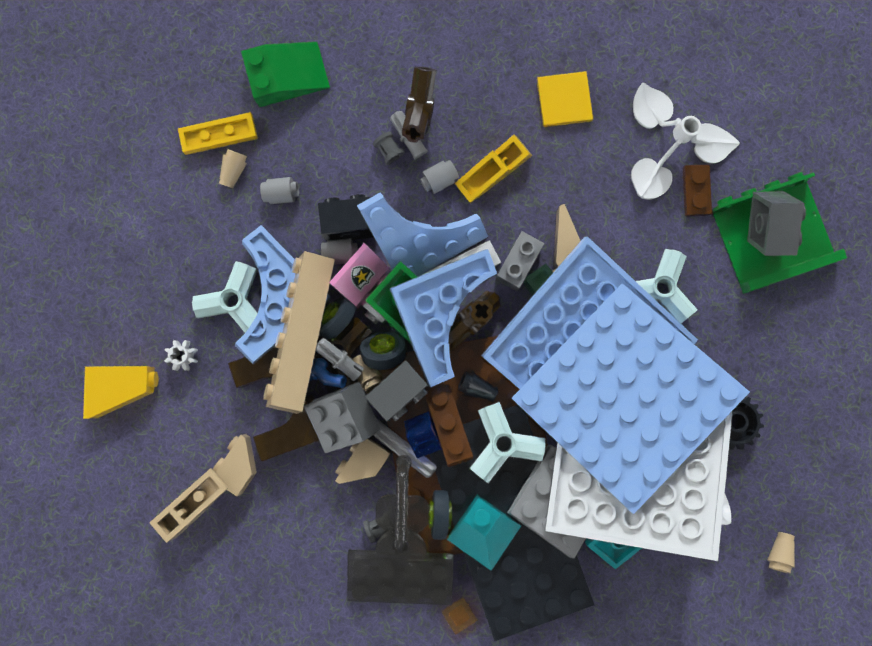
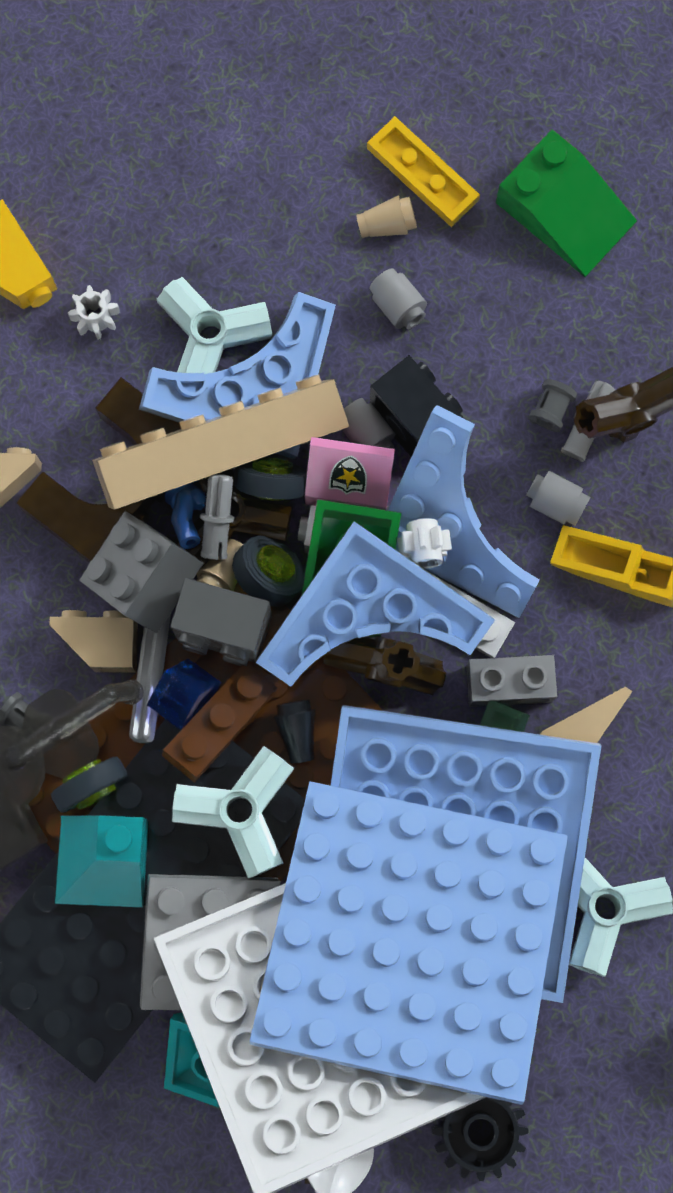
camera: 55 degrees right, 5 degrees down
none -> white gear [397,518,452,569]

